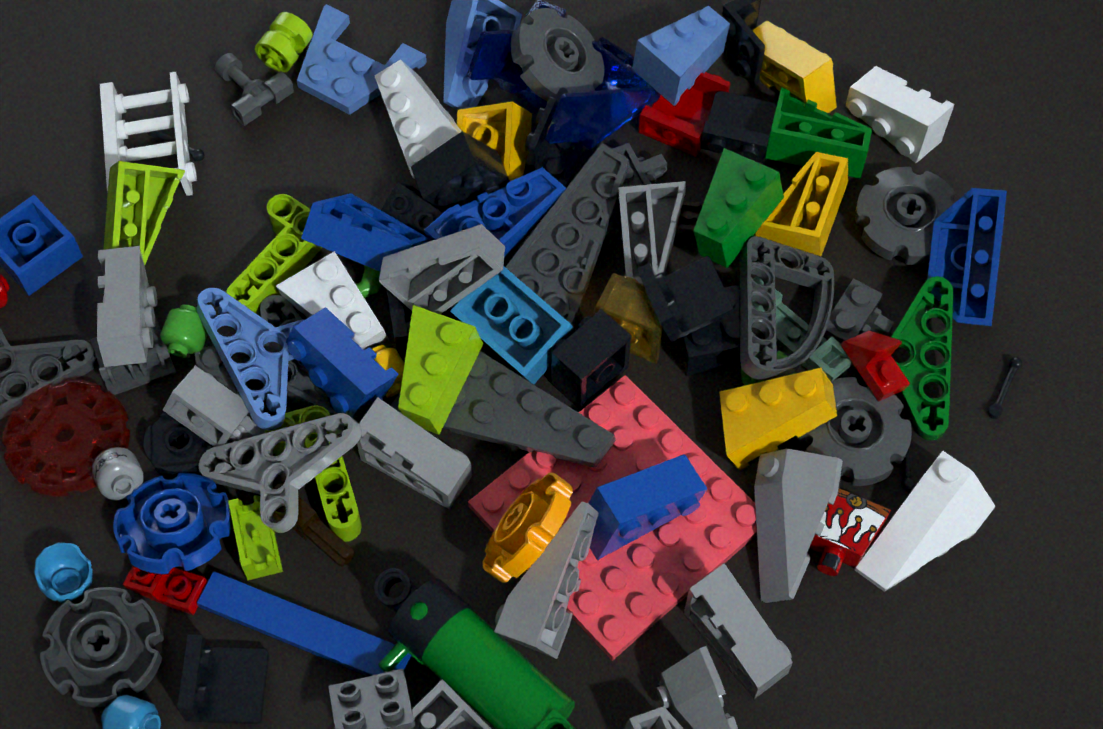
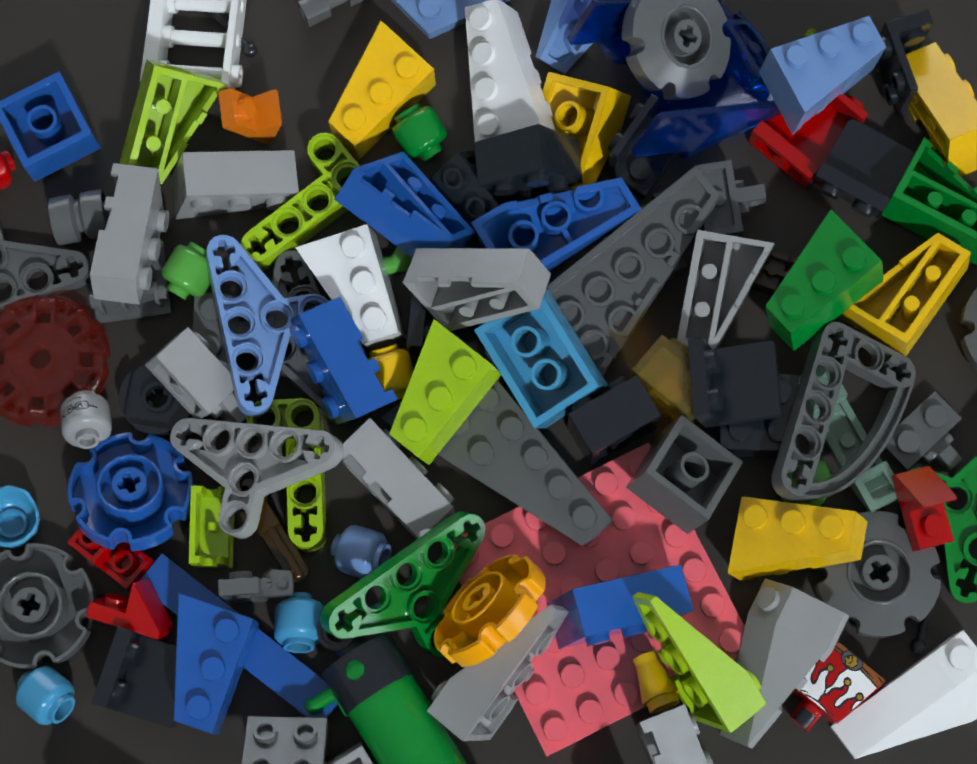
camera: 20 degrees right, 15 degrees up
none -> dark grey wheel [48,189,110,245]
none -> red slope [86,578,174,640]
none -> light grey wedge [171,150,299,220]
none -> blue wedge [174,594,259,736]
none -> orange slope [218,88,282,144]
none -> dark grey hinge [218,569,294,604]
none -> dark azure head [274,592,324,653]
none -> green beam [320,511,486,657]
none -> yellow wedge [328,21,436,160]
none -> medium blue head [331,525,392,579]
none -> green head [392,103,447,161]
none -> dark grey brick [626,415,743,534]
none -> lime wedge [632,592,767,733]
none -> yellow cone [633,651,680,714]

